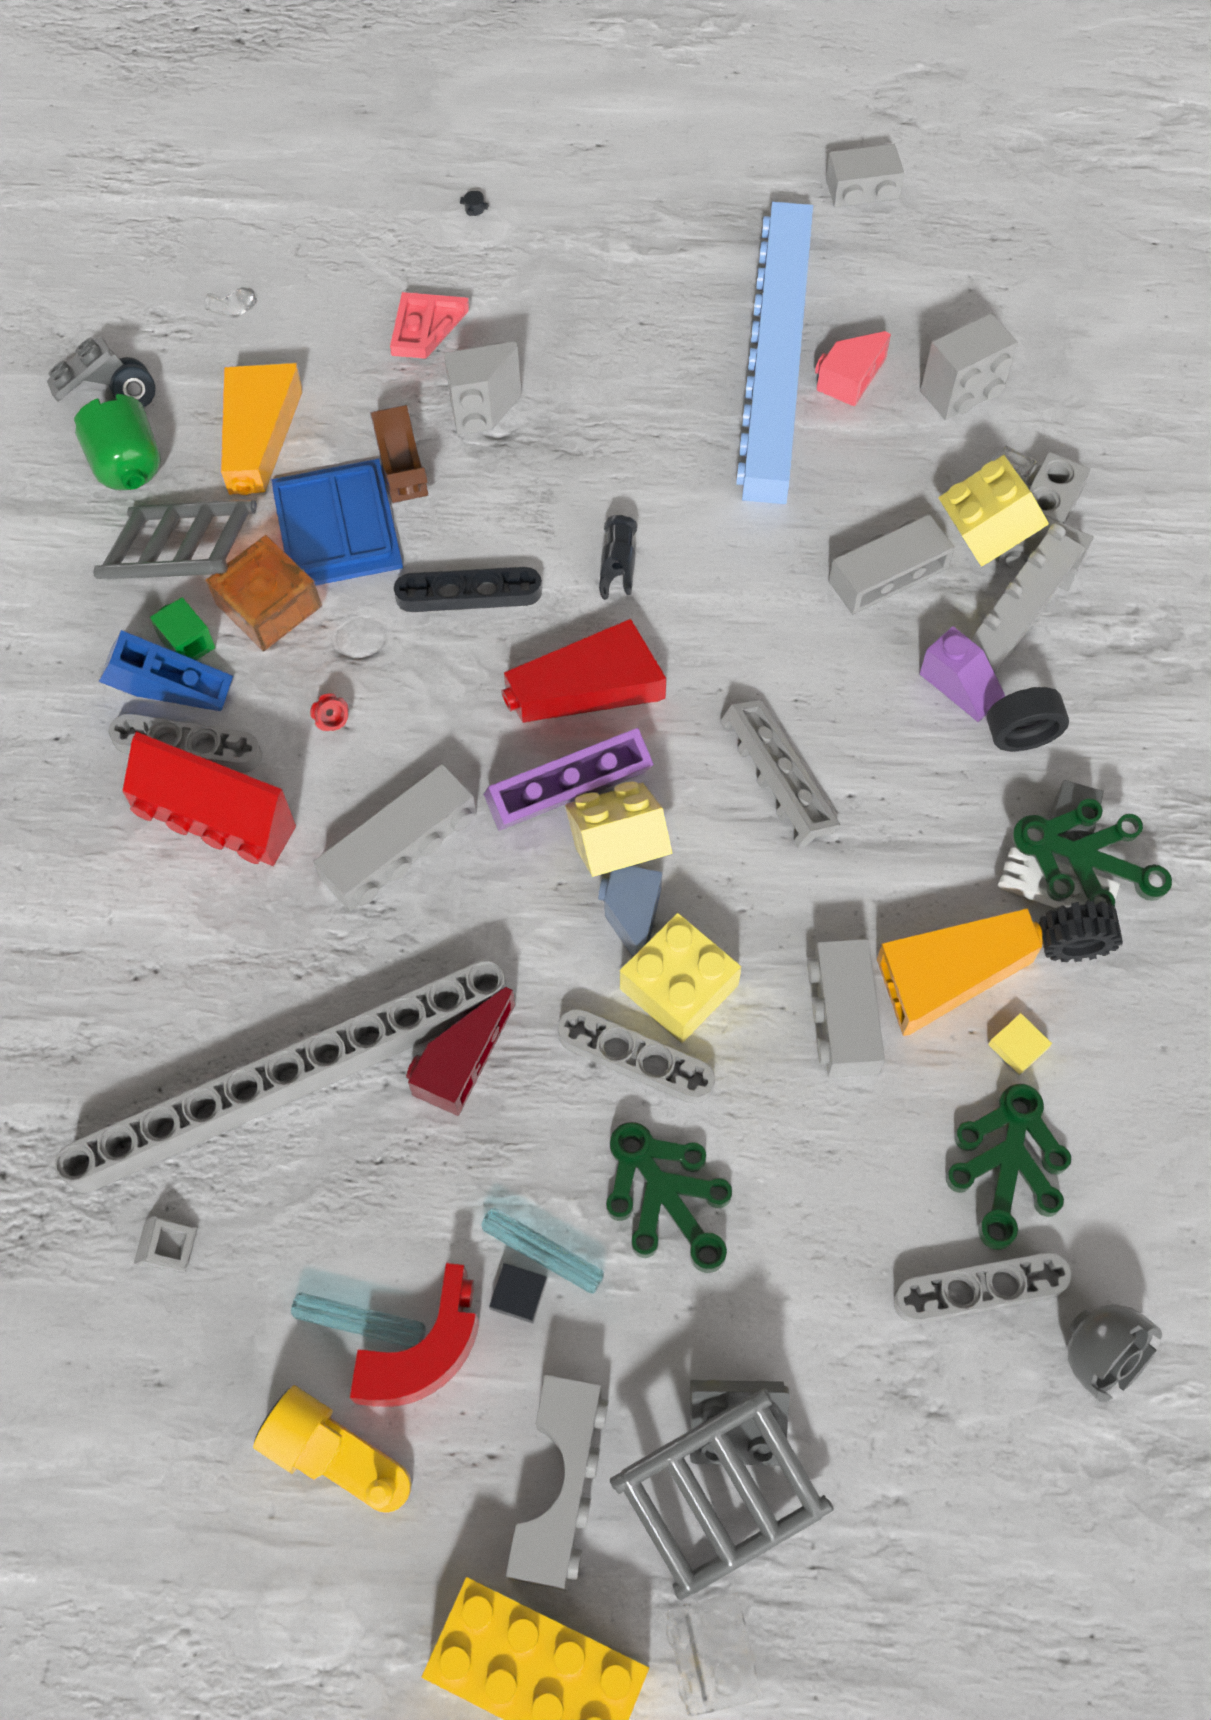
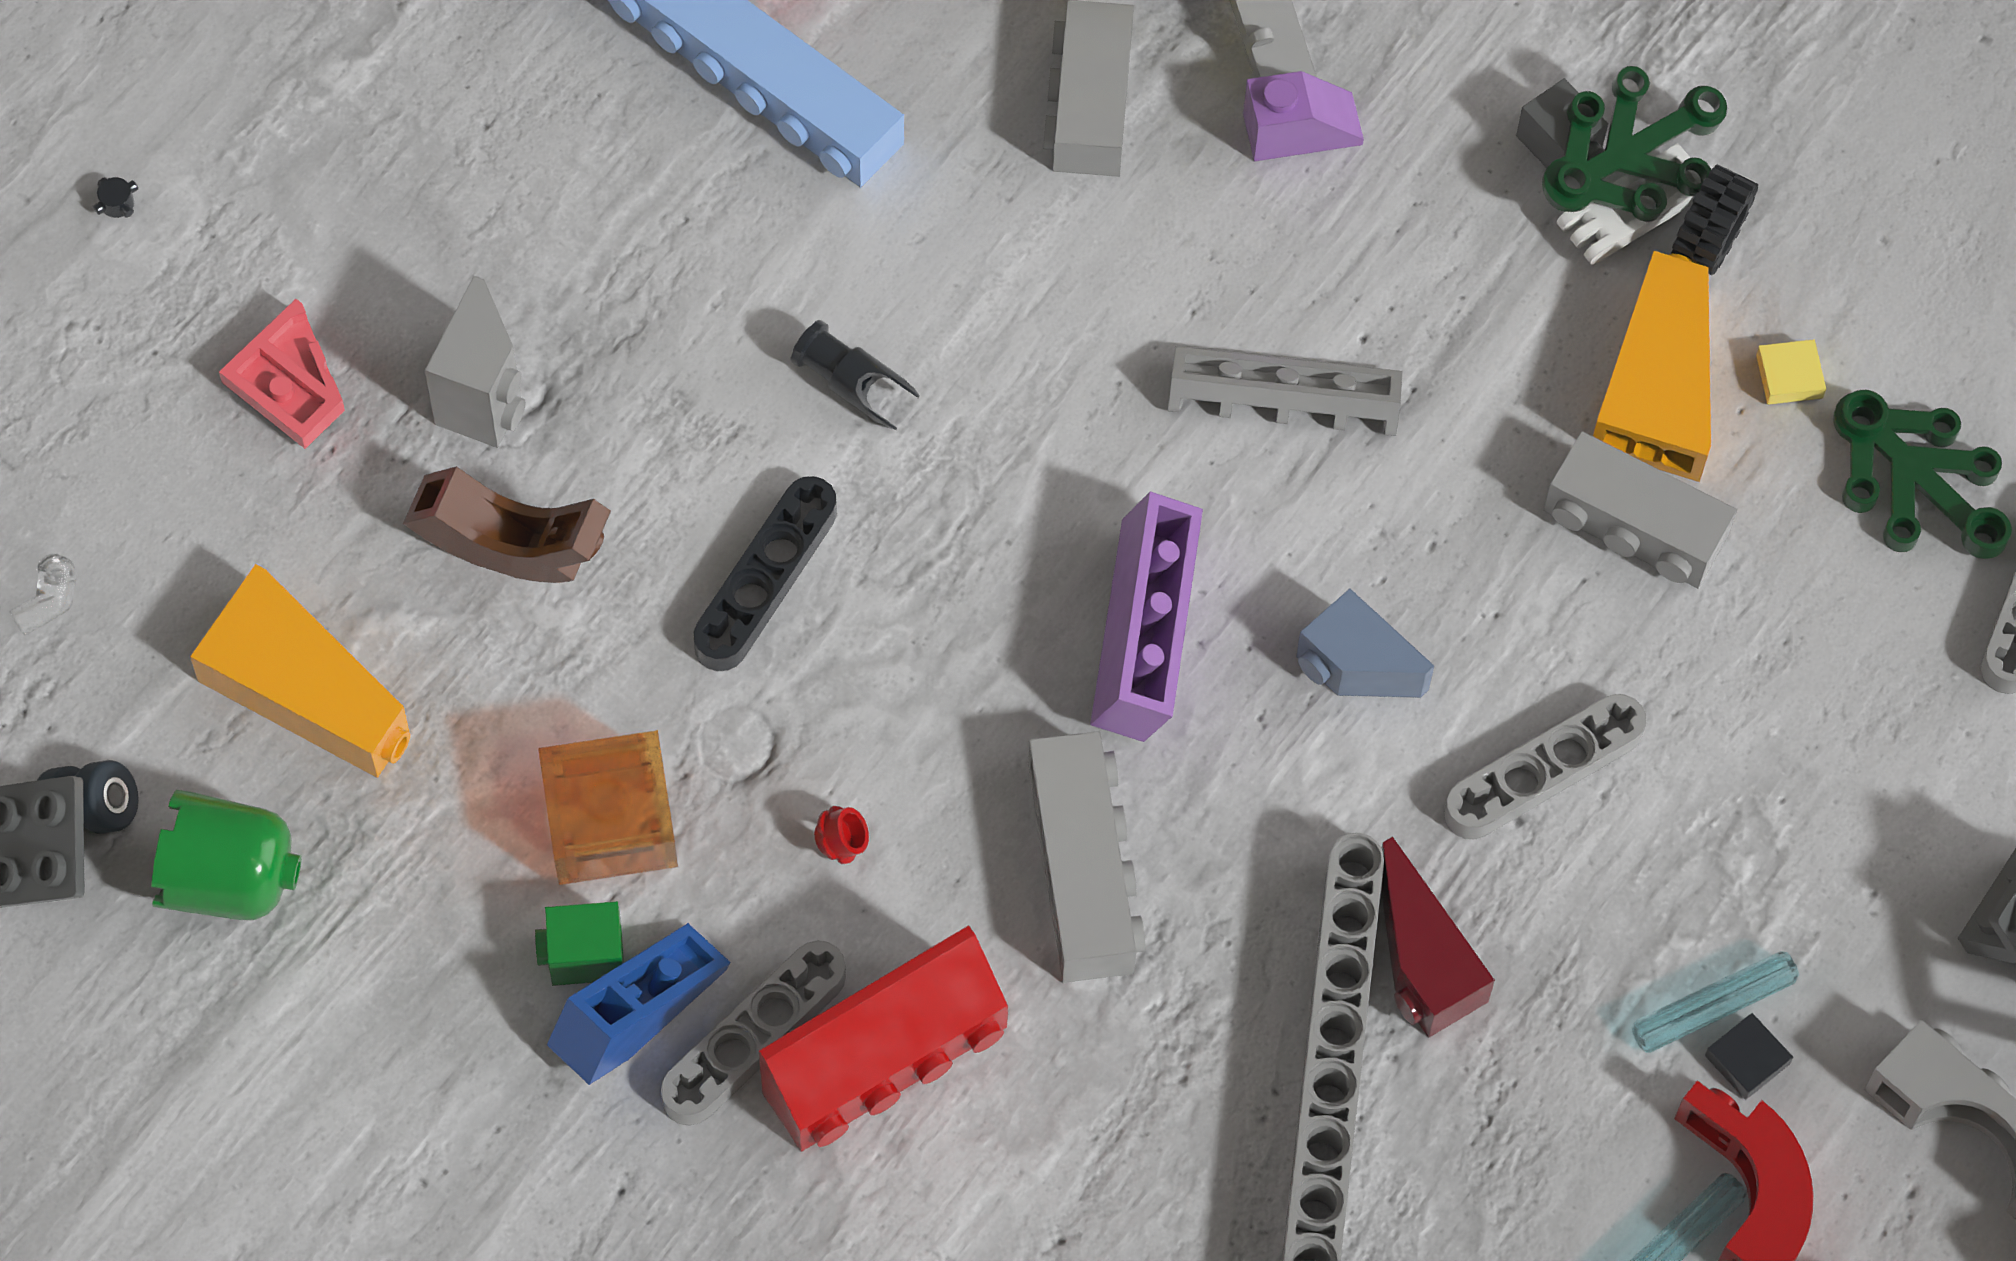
camera: 60 degrees left, 0 degrees up
dark grey bar [93,500,257,579] -> none
blue piece [271,459,403,590] -> none
red slope [501,619,666,723] -> none
light yellow brick [565,781,672,877] -> none
dark green plant [606,1122,732,1273] -> none
light yellow brick [620,913,742,1043] -> none
black tyre [987,687,1069,752] -> none

